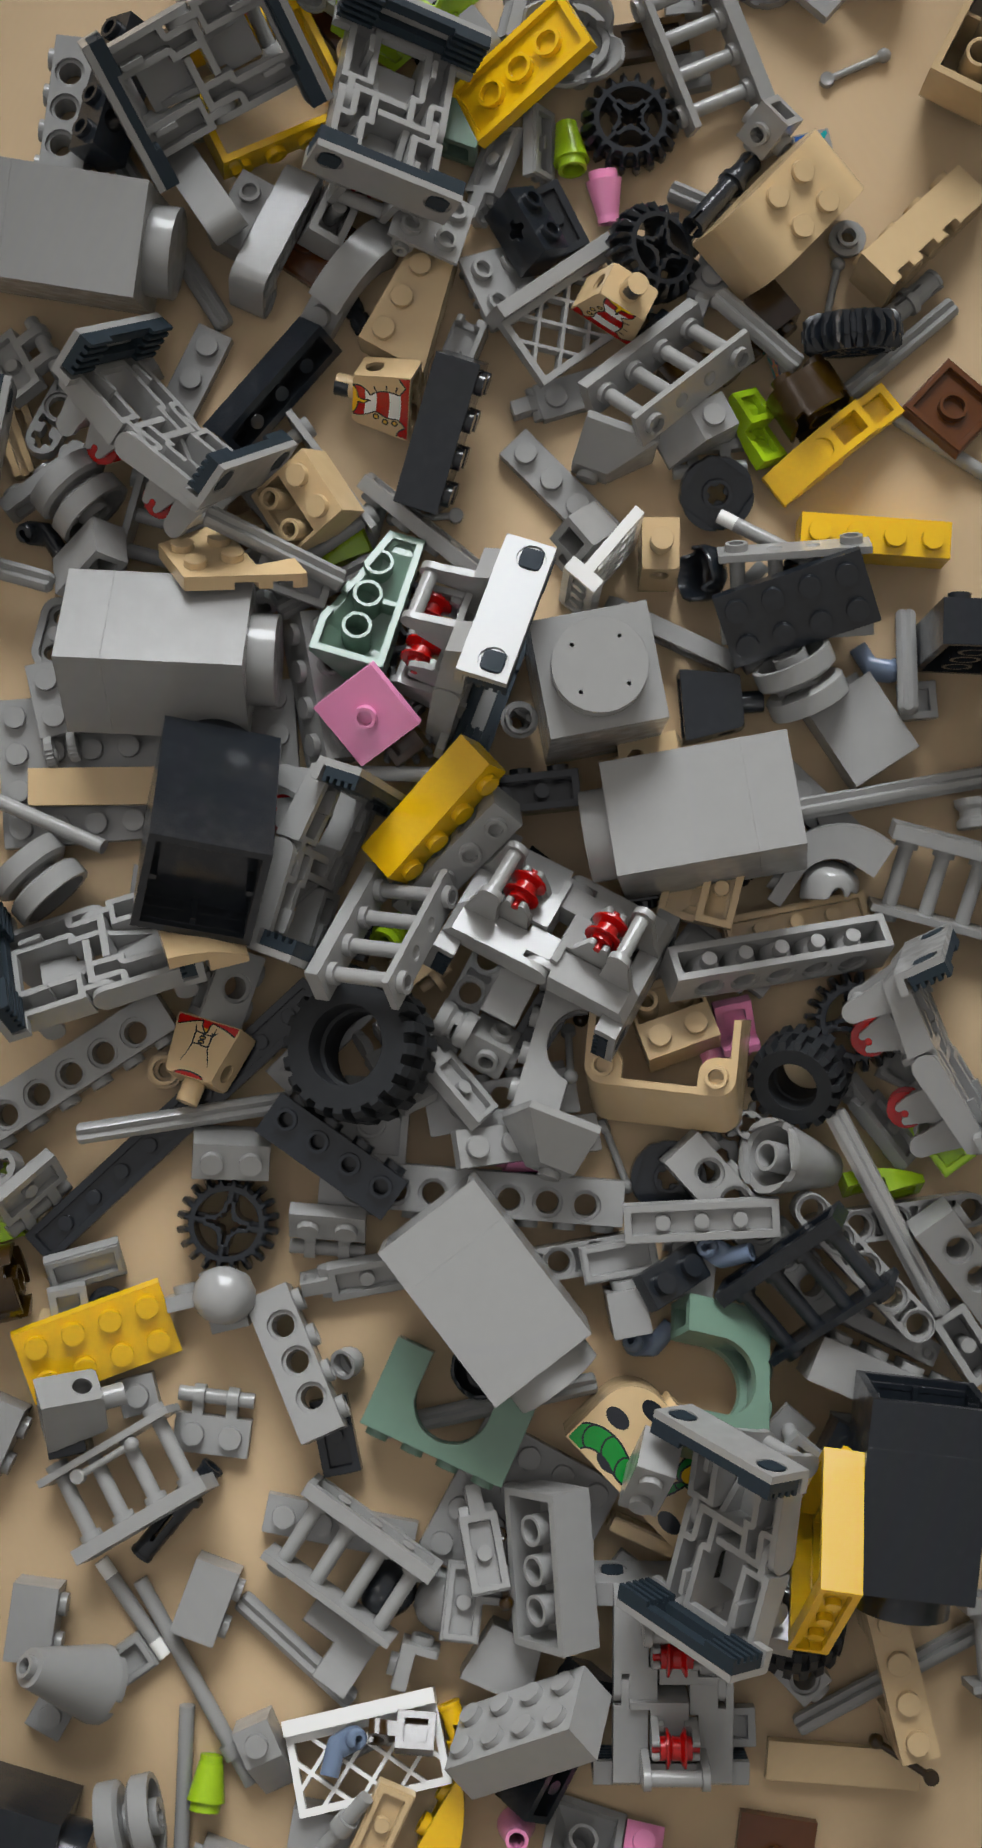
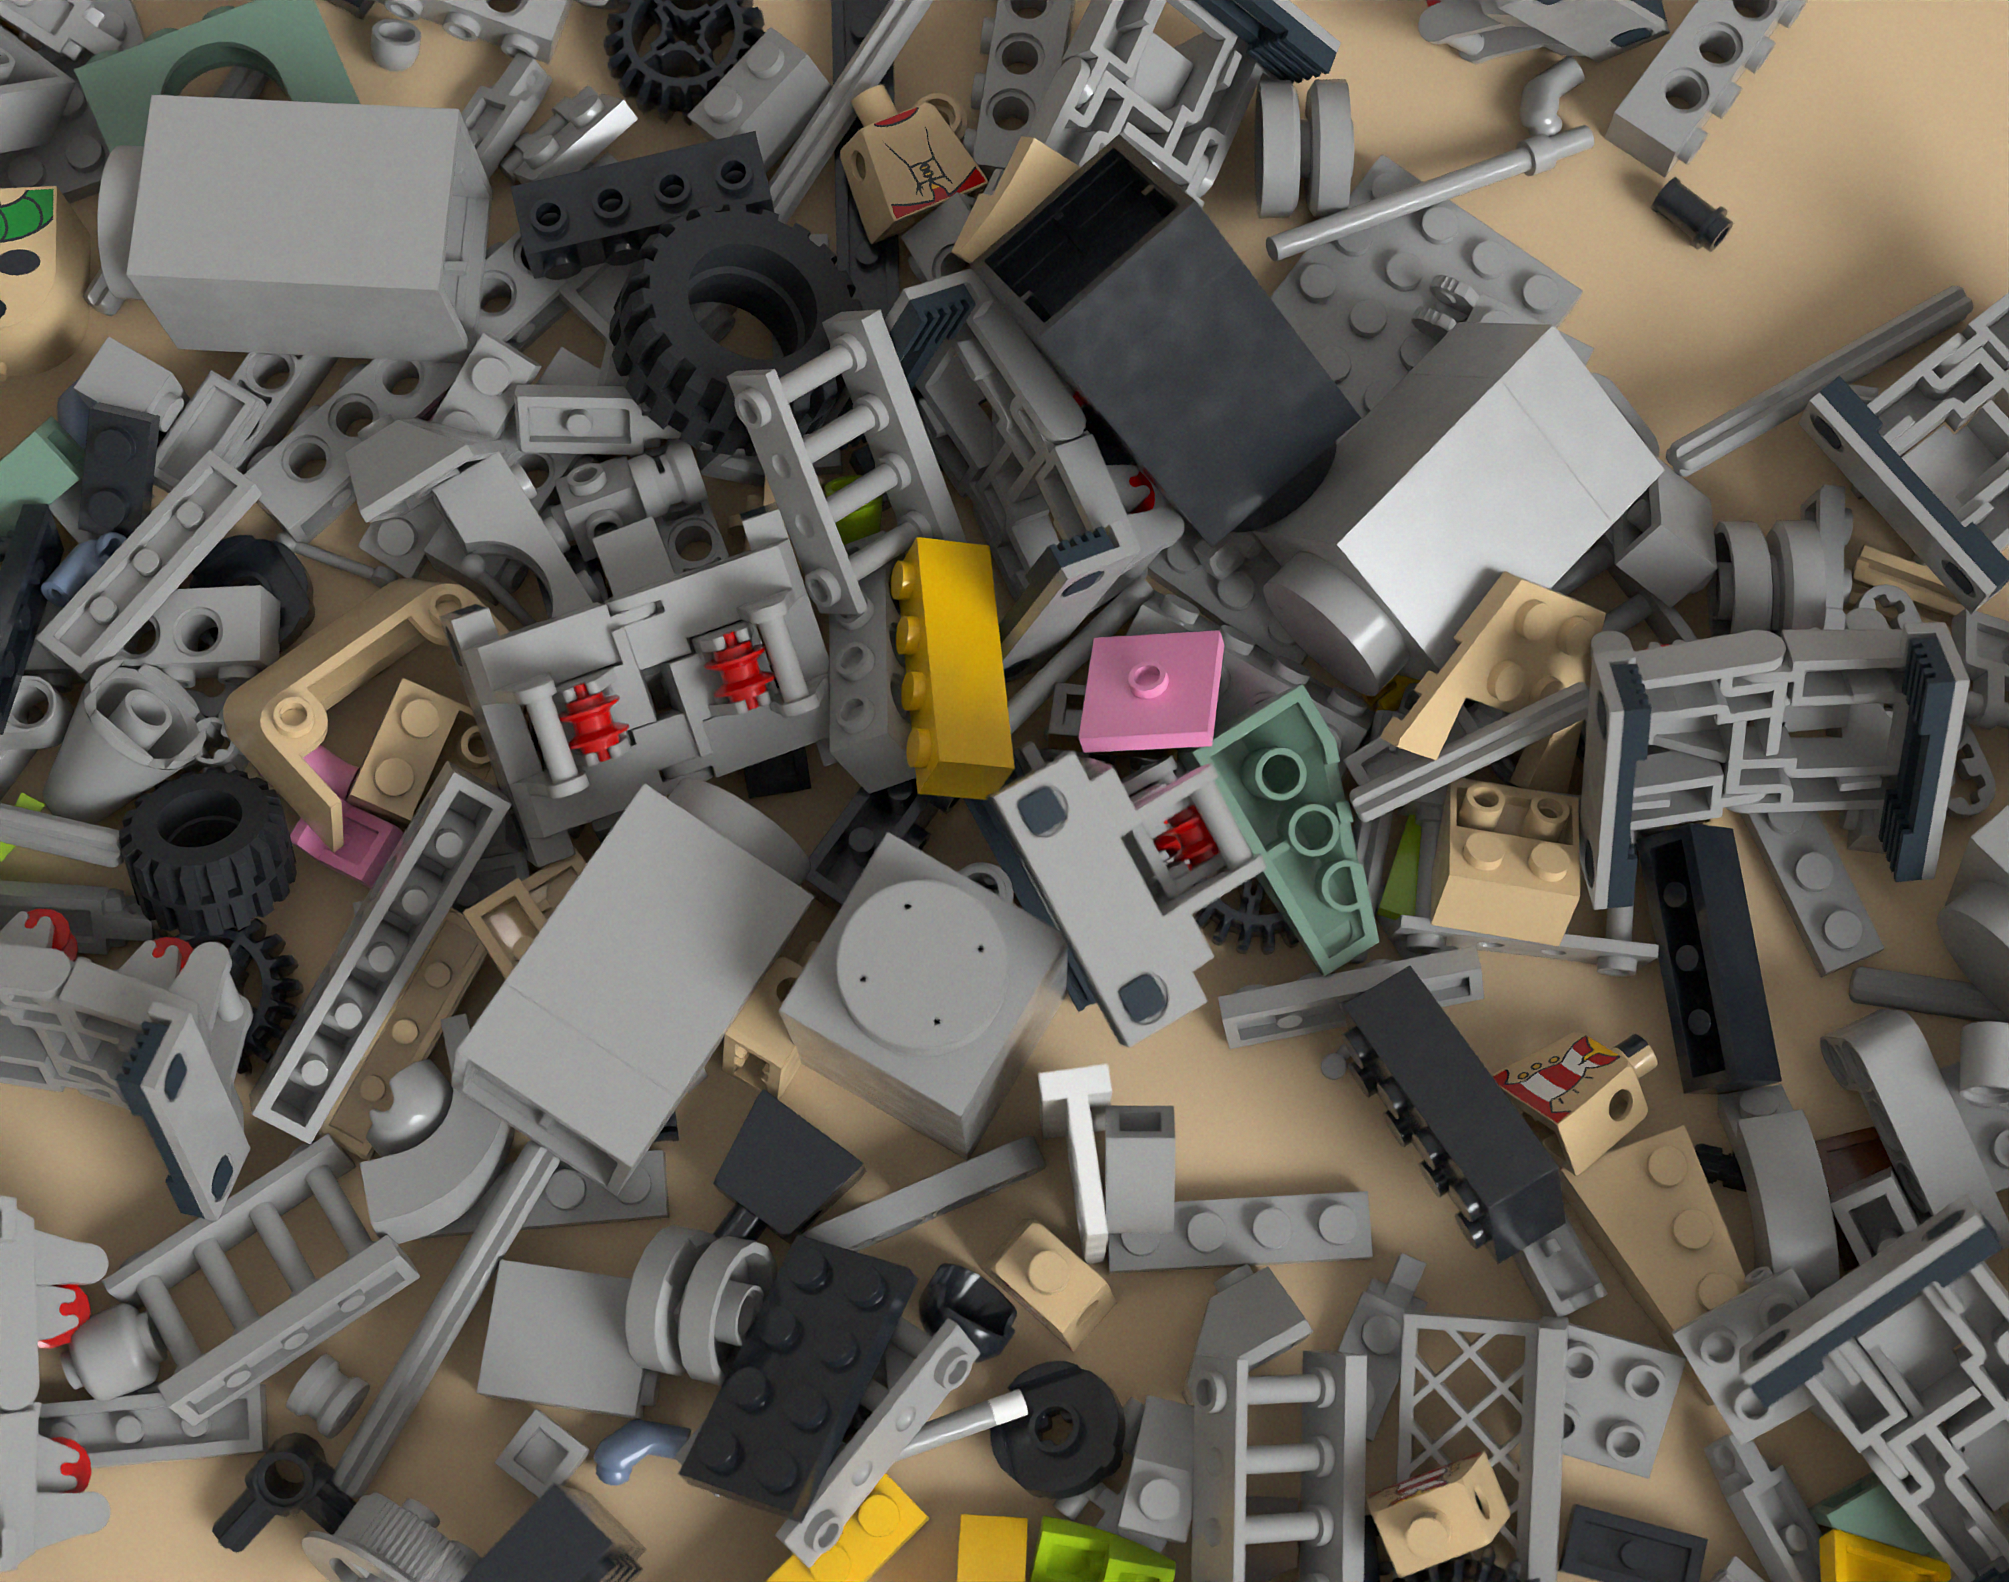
camera: 135 degrees right, 10 degrees down
black arm [16,521,66,558] -> none
tan tile [28,766,155,807] -> none
black brick [484,186,570,278] -> none
light grey axle [895,609,919,715] -> none

